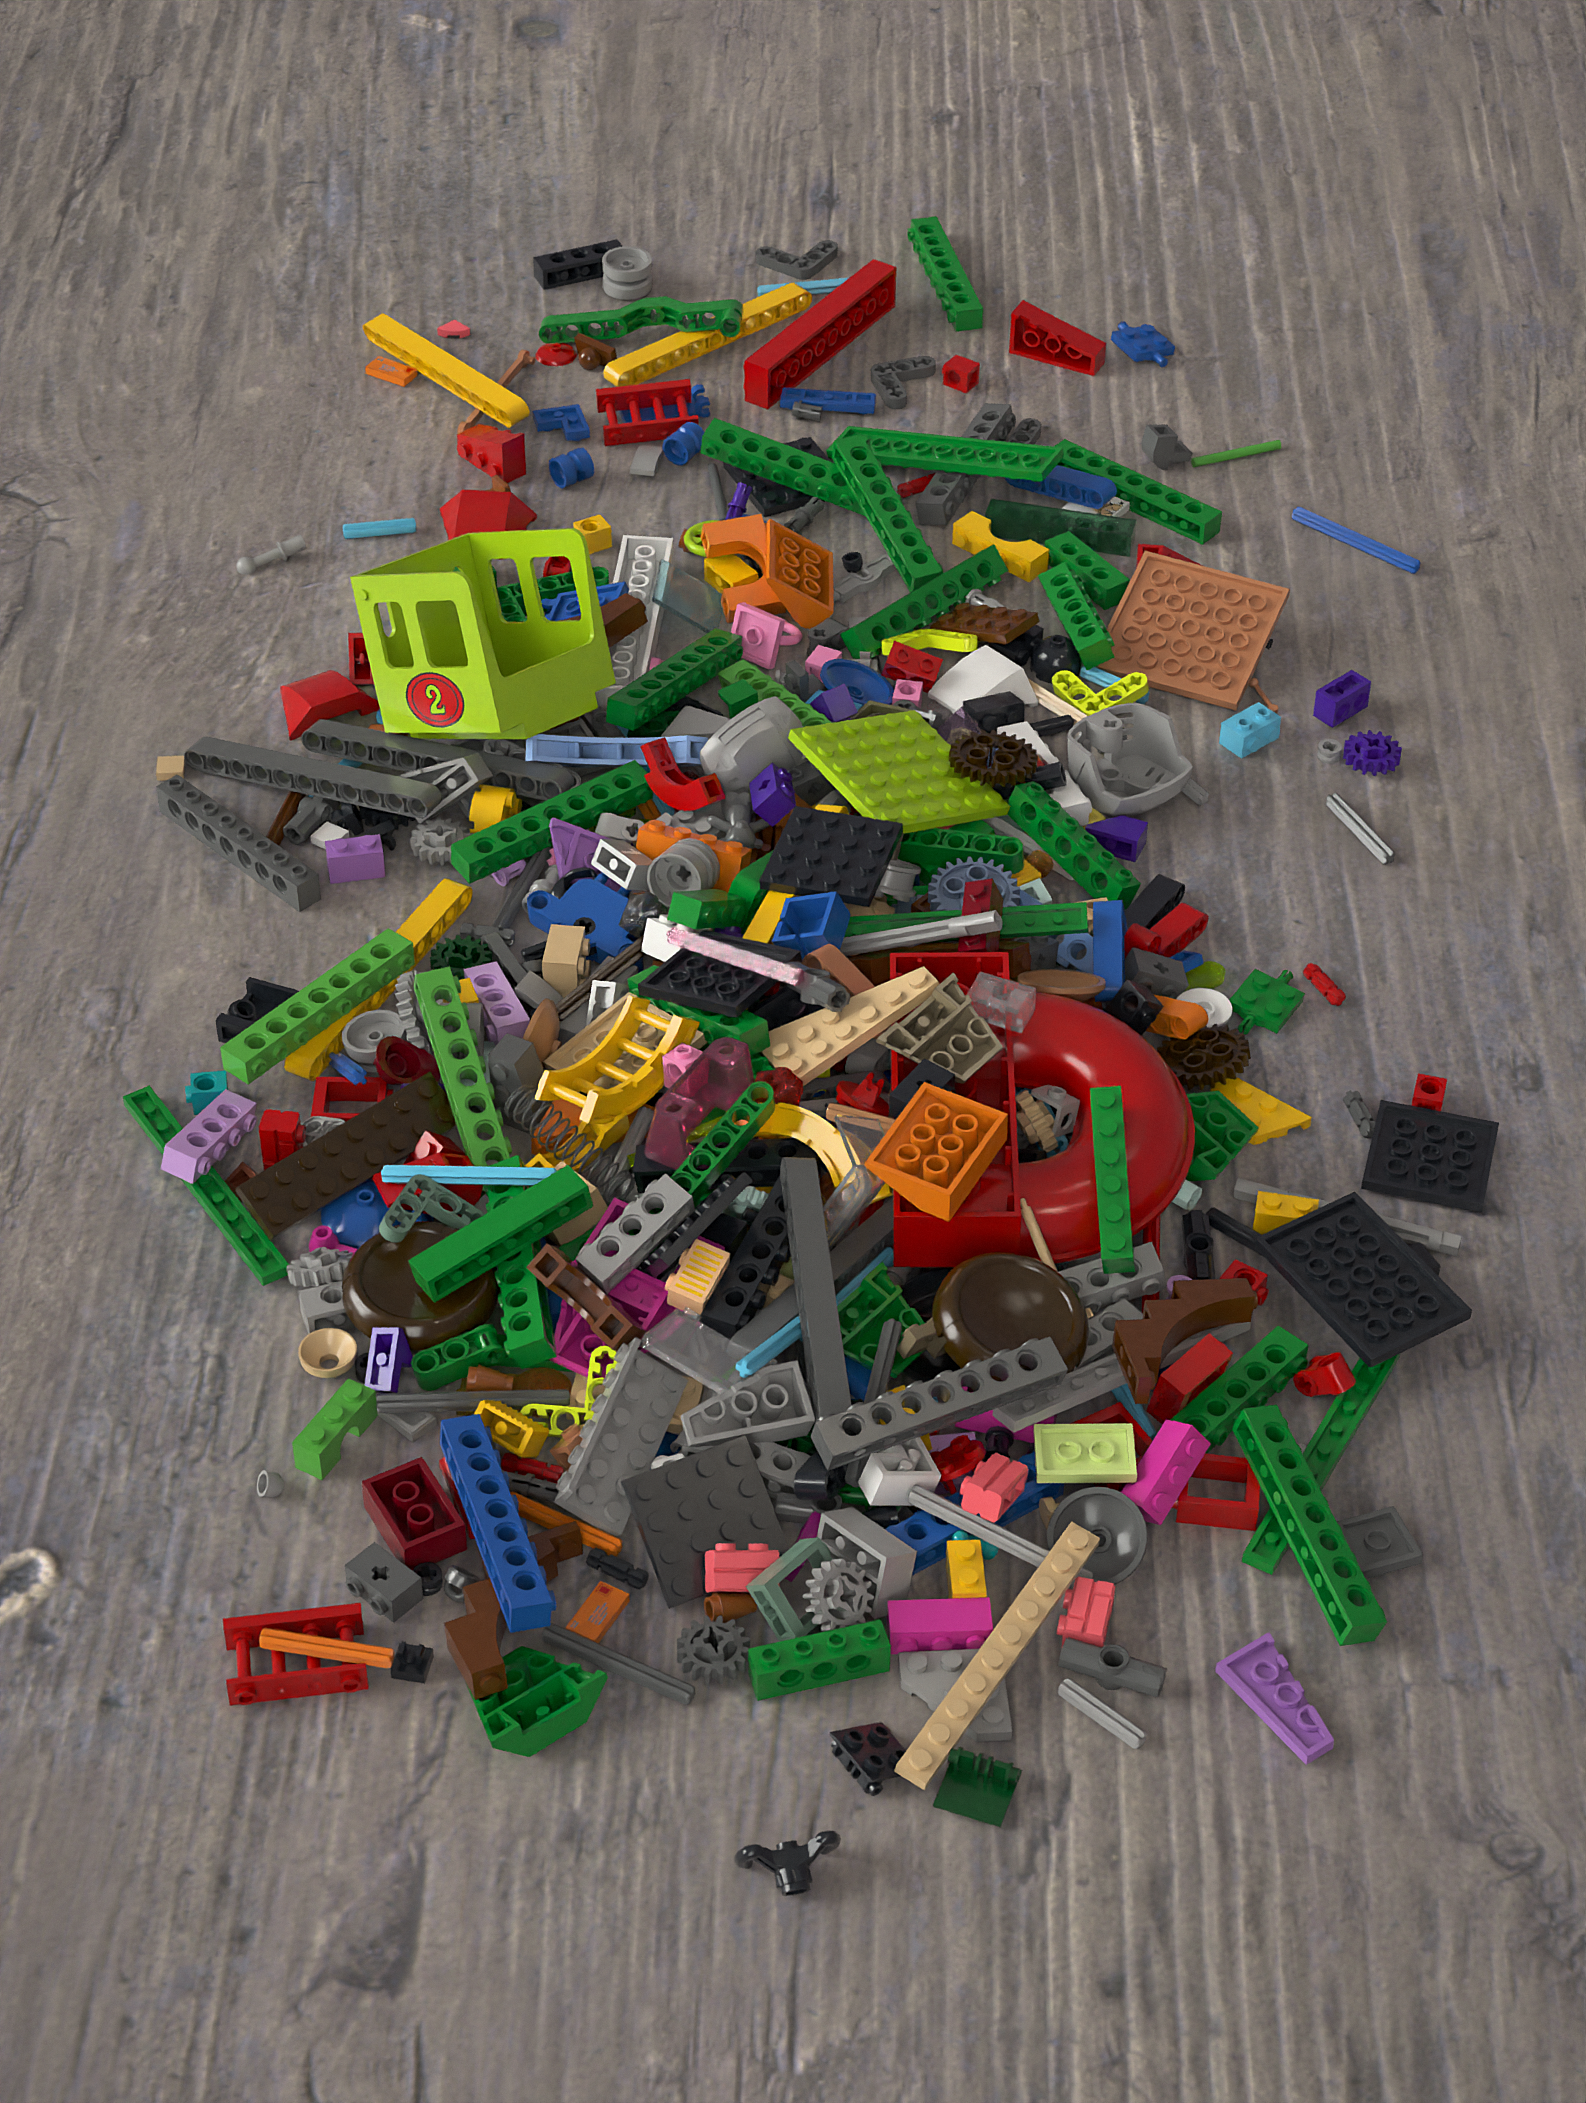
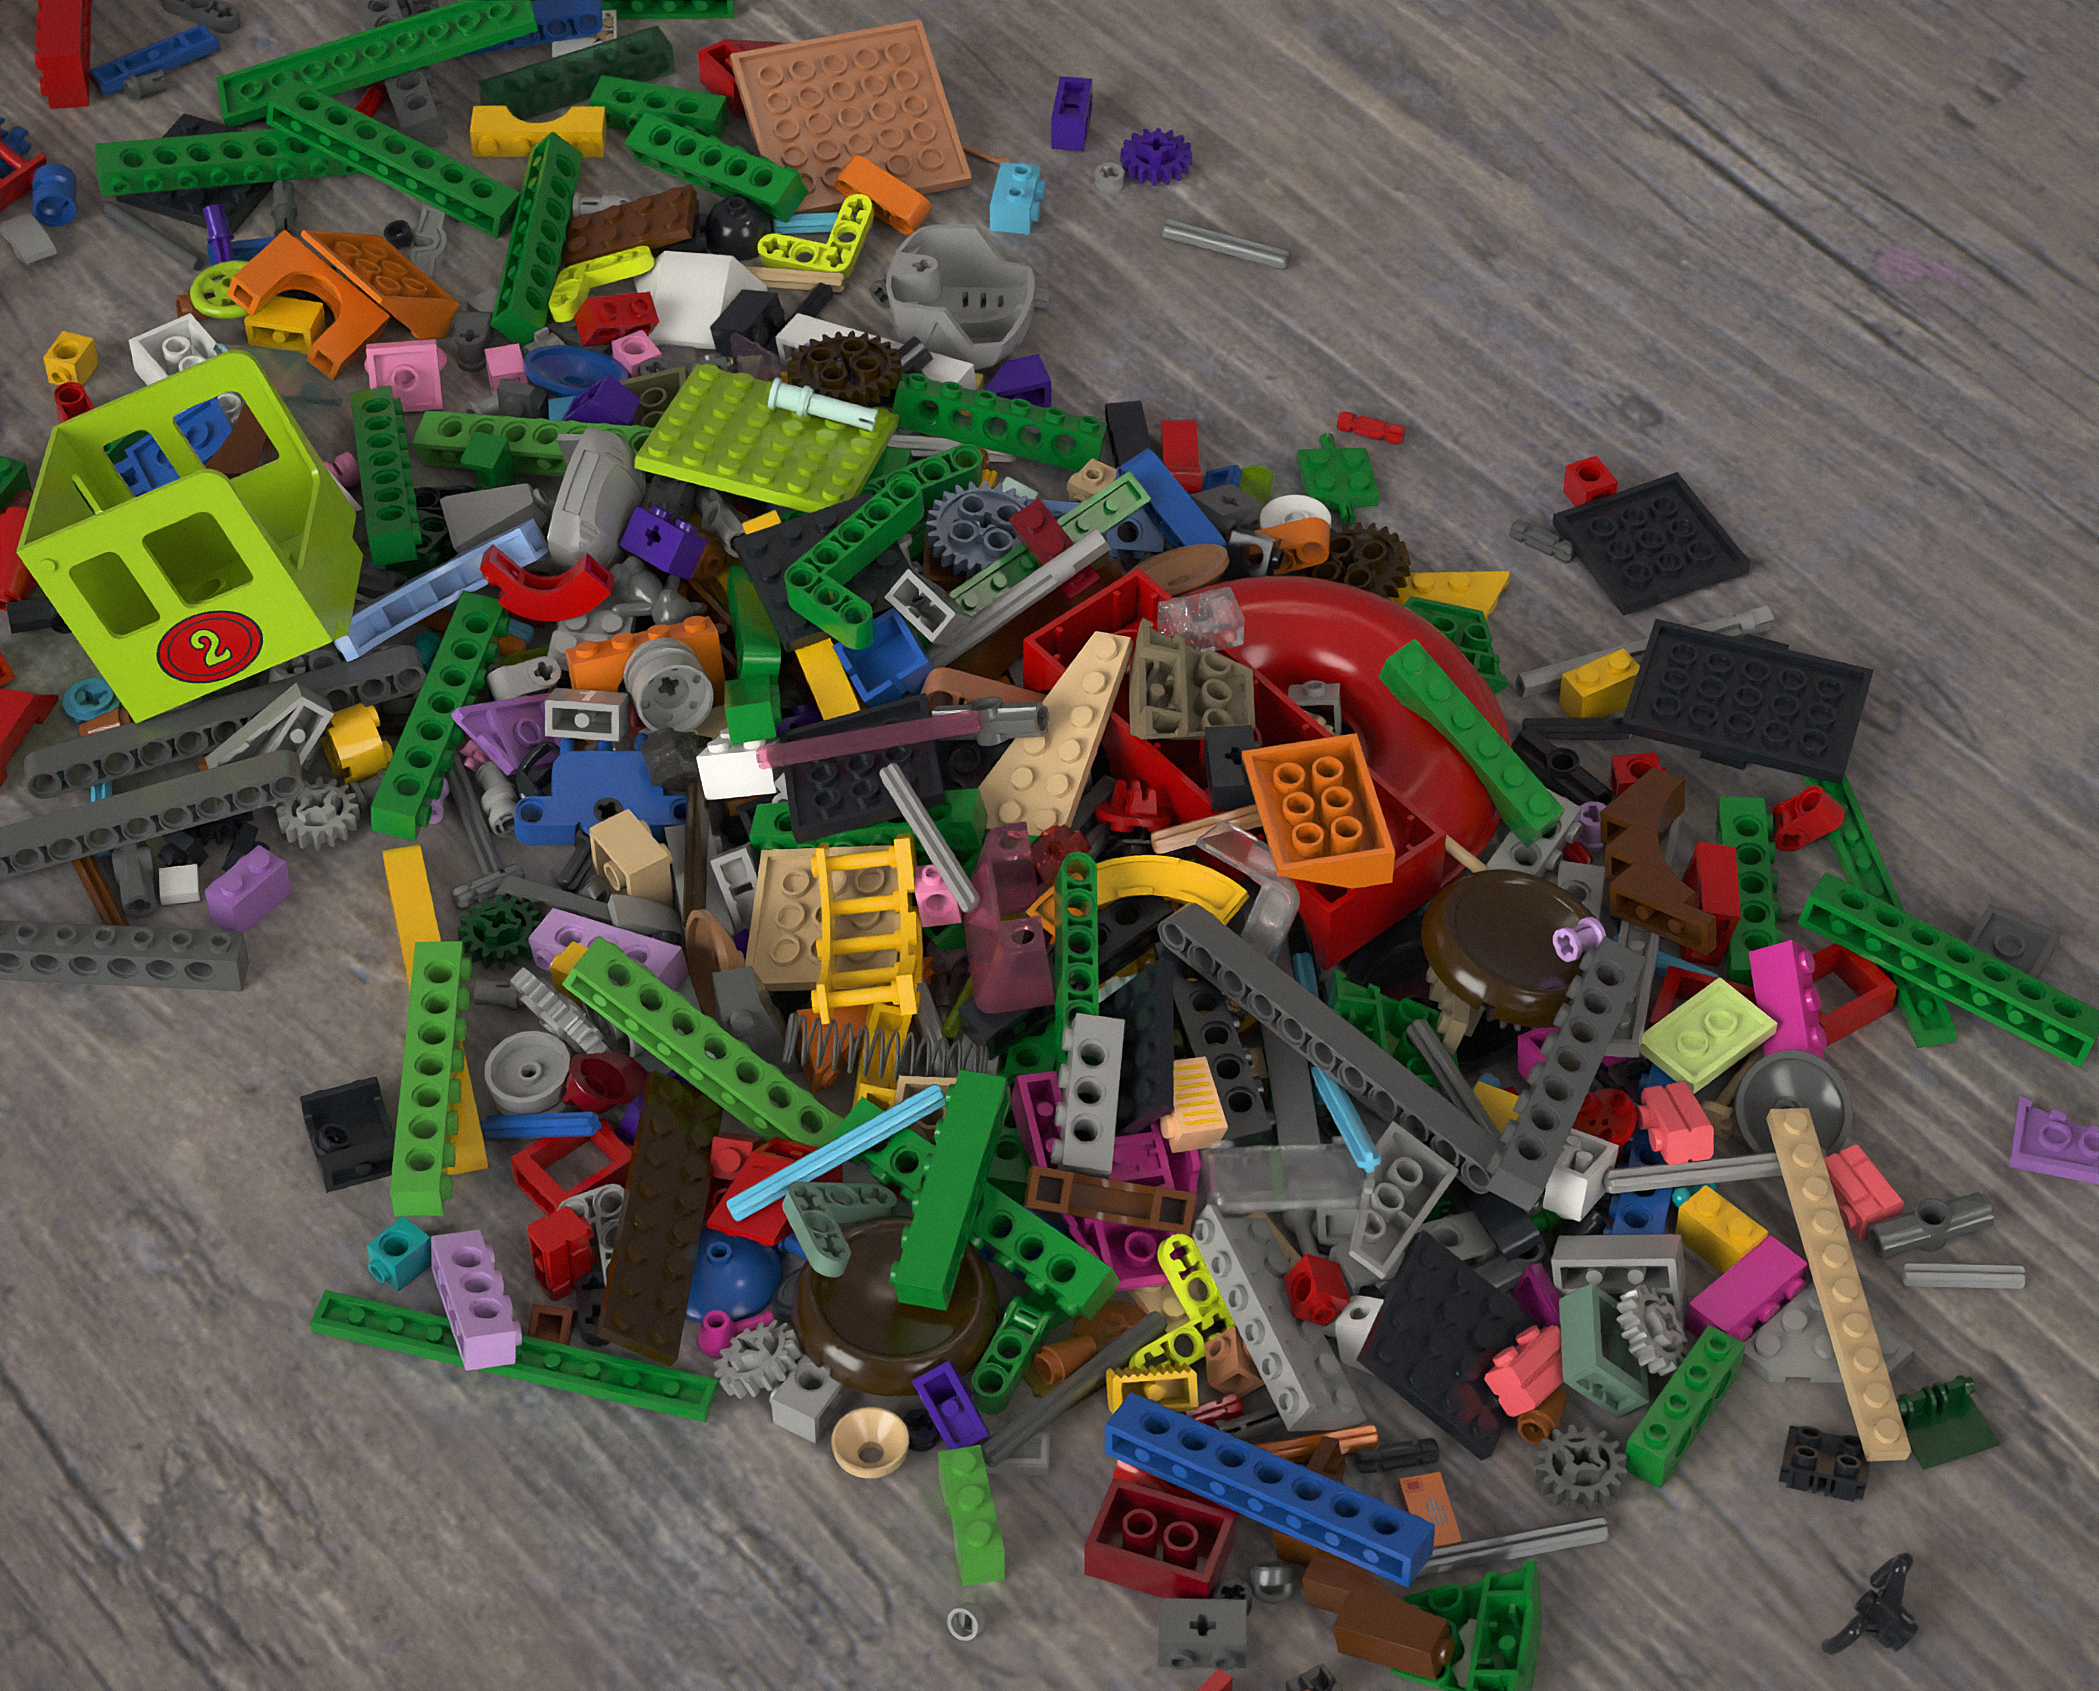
camera: 40 degrees left, 5 degrees up
none -> light aqua pin [768,377,878,432]
none -> green beam [784,476,924,650]
none -> orange beam [834,155,932,236]
none -> light grey axle [879,763,981,913]
none -> light grey torso [884,569,972,646]
none -> red brick [1282,1253,1350,1326]
none -> lavender bush [1553,917,1606,962]

